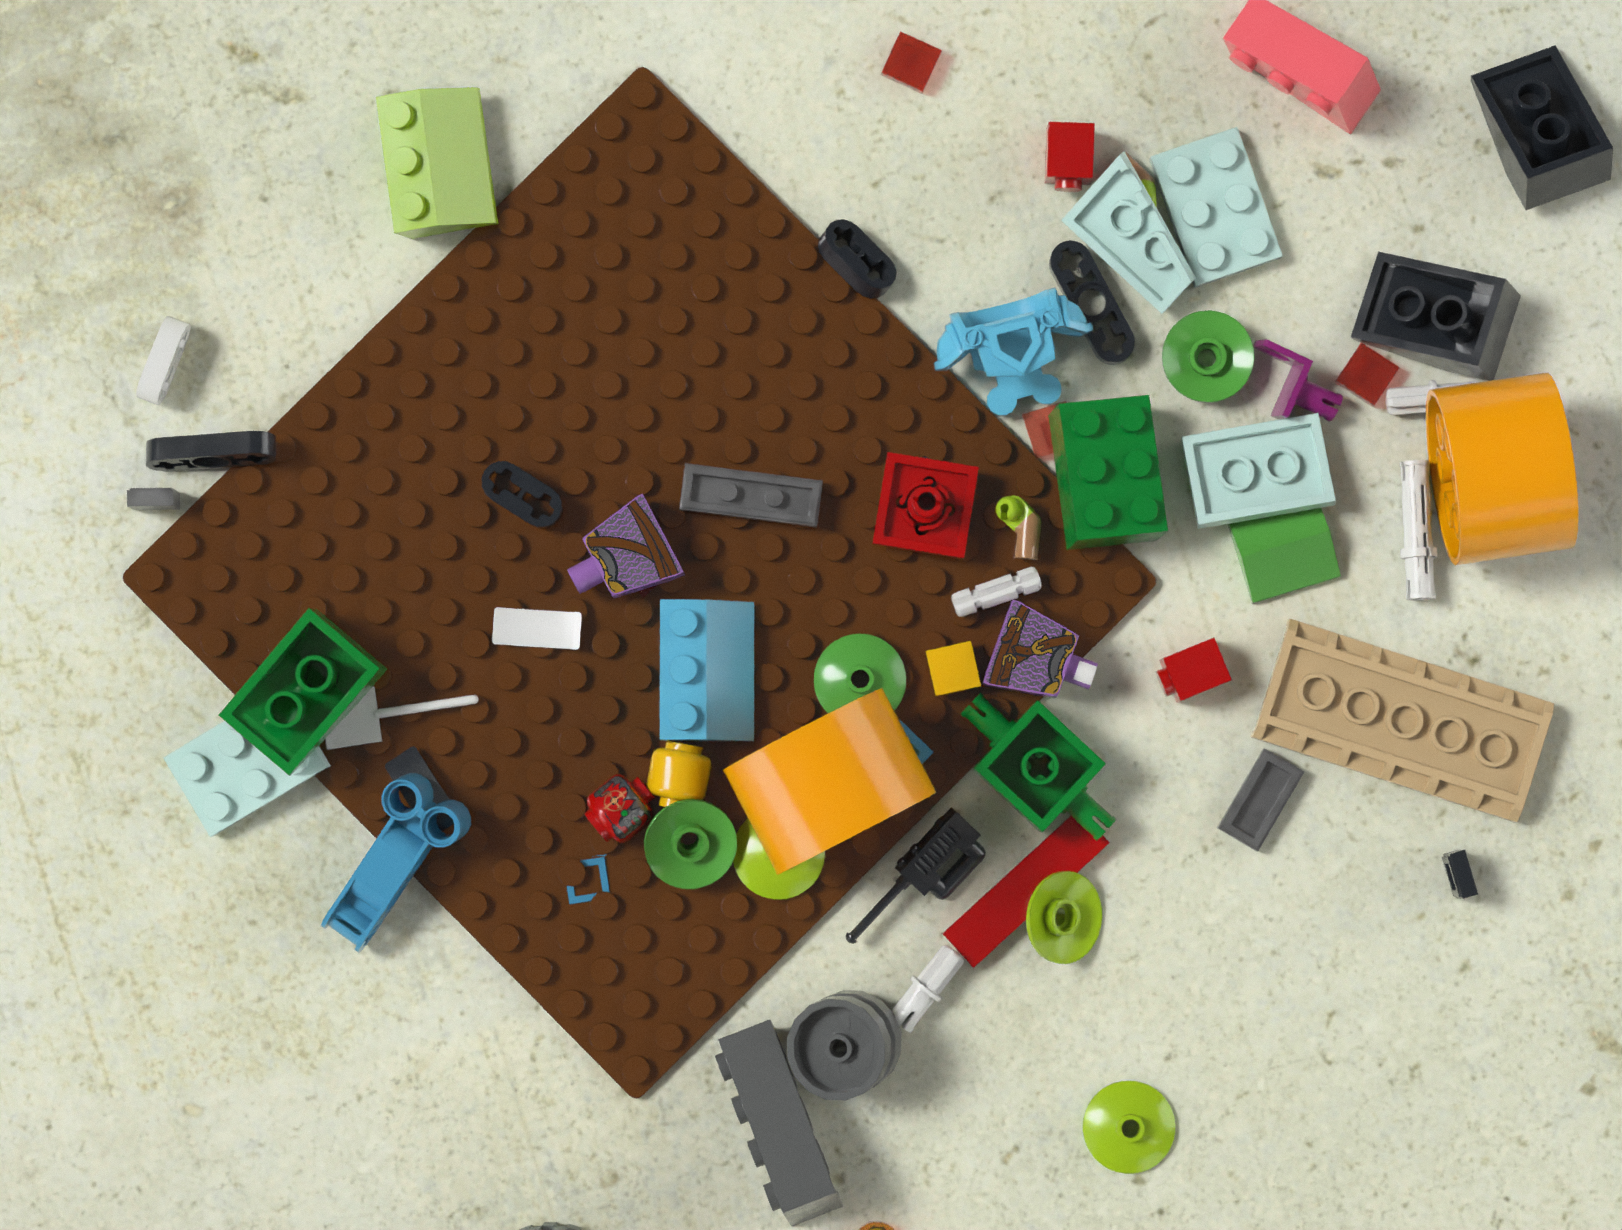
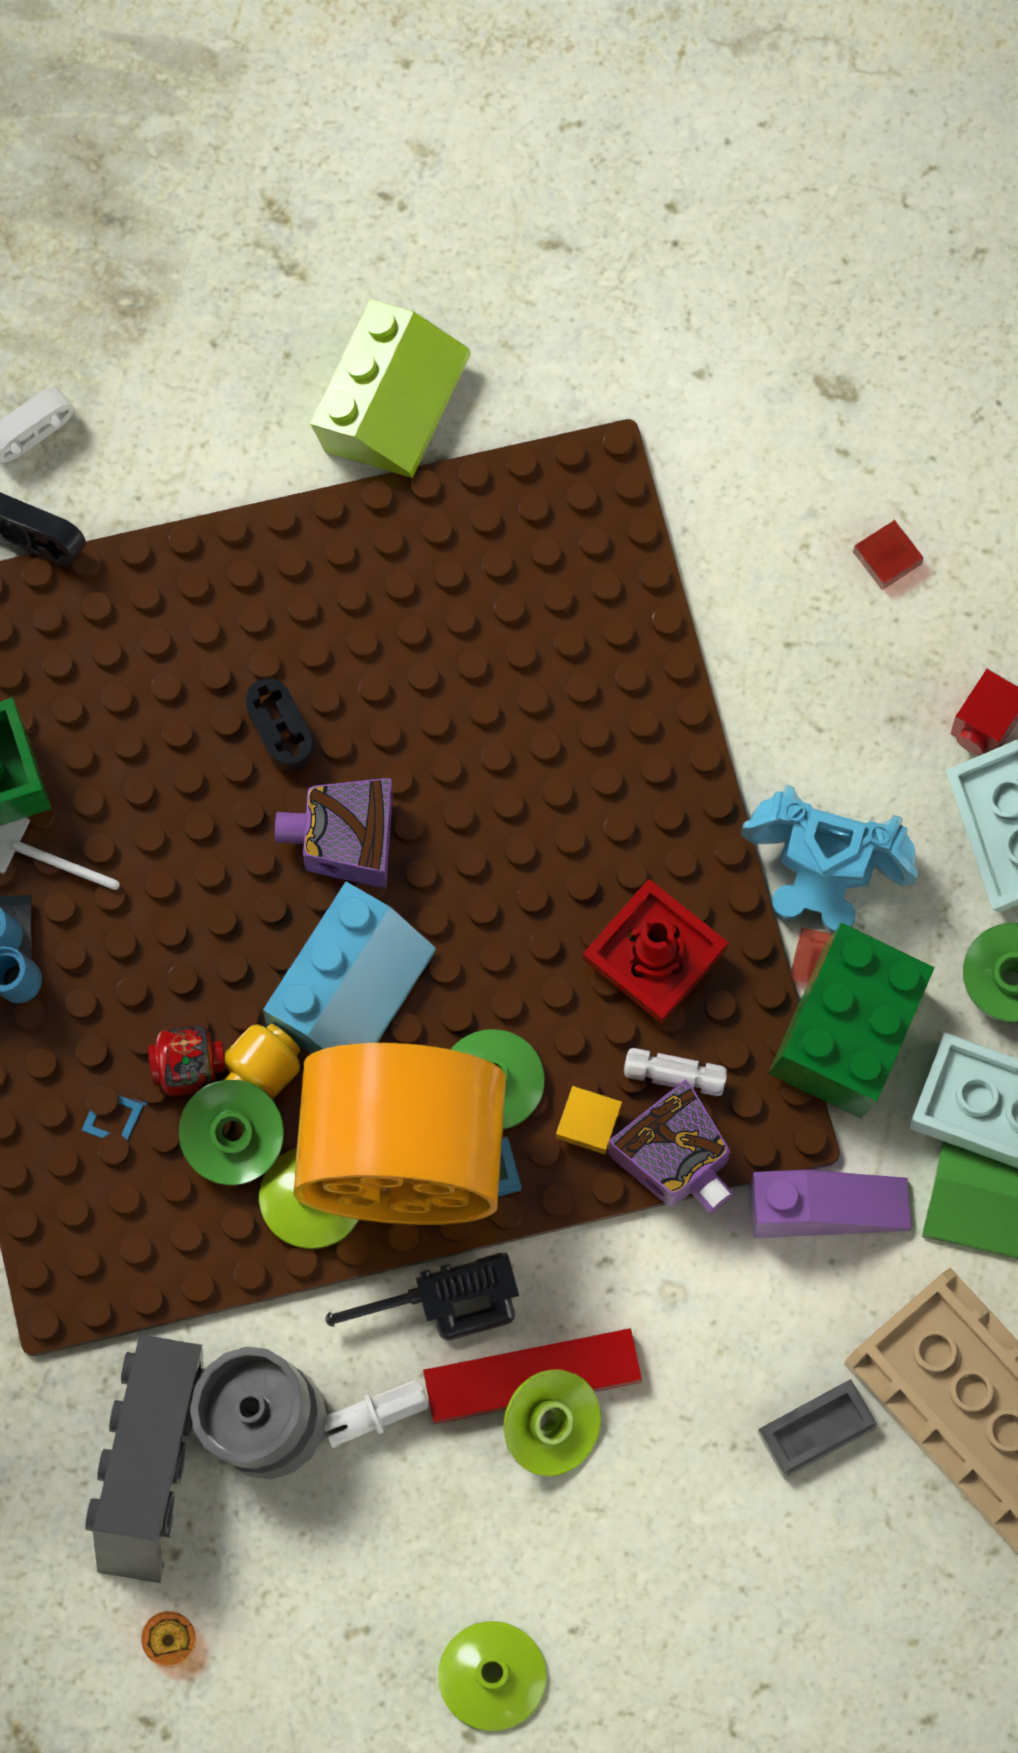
camera: 30 degrees right, 15 degrees down
white sticker [492,607,581,649] -> none
flat silver tile [679,463,823,528] -> none
black beam [818,219,897,299] -> none
green brick [960,692,1116,841] -> none
arm [996,495,1041,560] -> none
black beam [1049,240,1135,365] -> none
red brick [1156,637,1232,702] -> none
black tile [1442,850,1478,899] -> none
none -> medium lavender slope [750,1170,911,1238]

